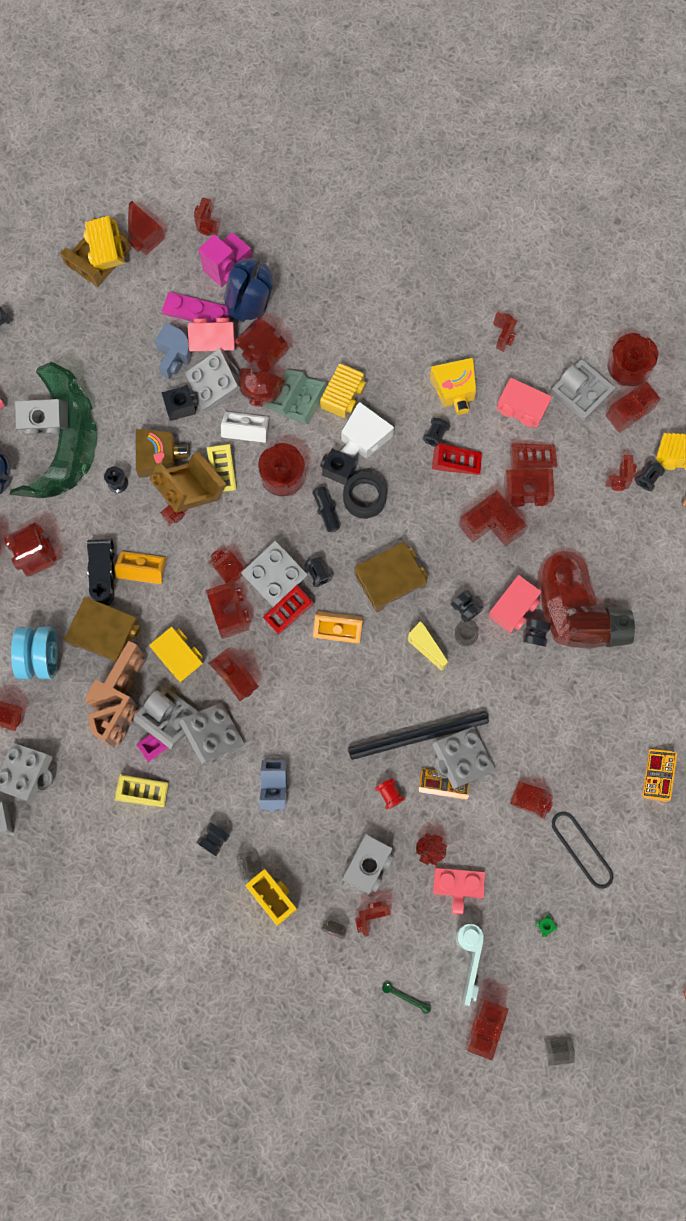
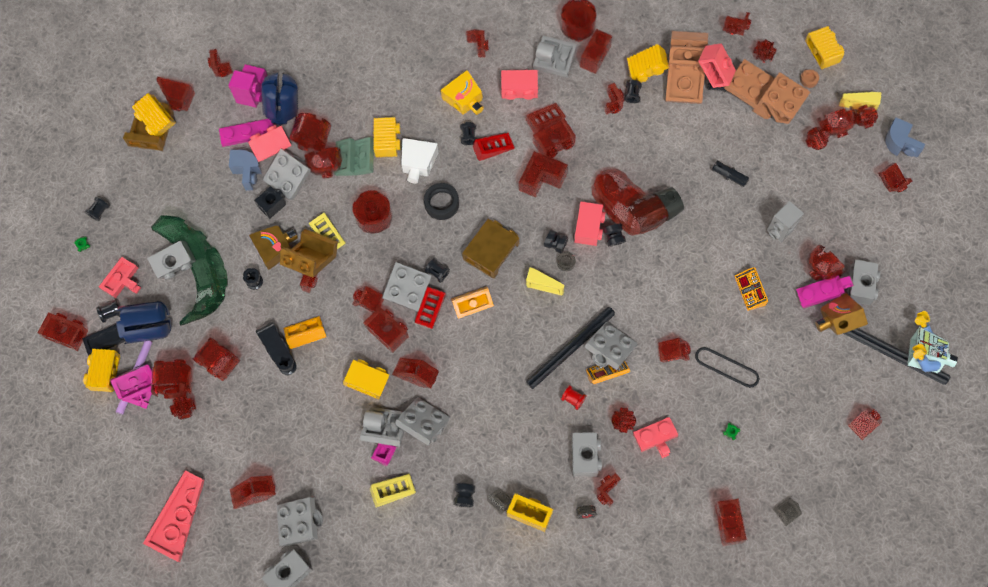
camera: 25 degrees left, 5 degrees down
medium azure wheel [11,626,58,680] -> none
pearl gold panel [64,597,141,663] -> none
nougat piece [85,641,145,748] -> none
white slope [221,412,270,442] -> none
sand blue brick [259,760,287,811] -> none
black axle [312,487,340,533] -> none
black brick [320,448,357,485] -> none
dark green hinge [382,983,431,1014] -> none
light aqua door [456,924,483,1006] -> none

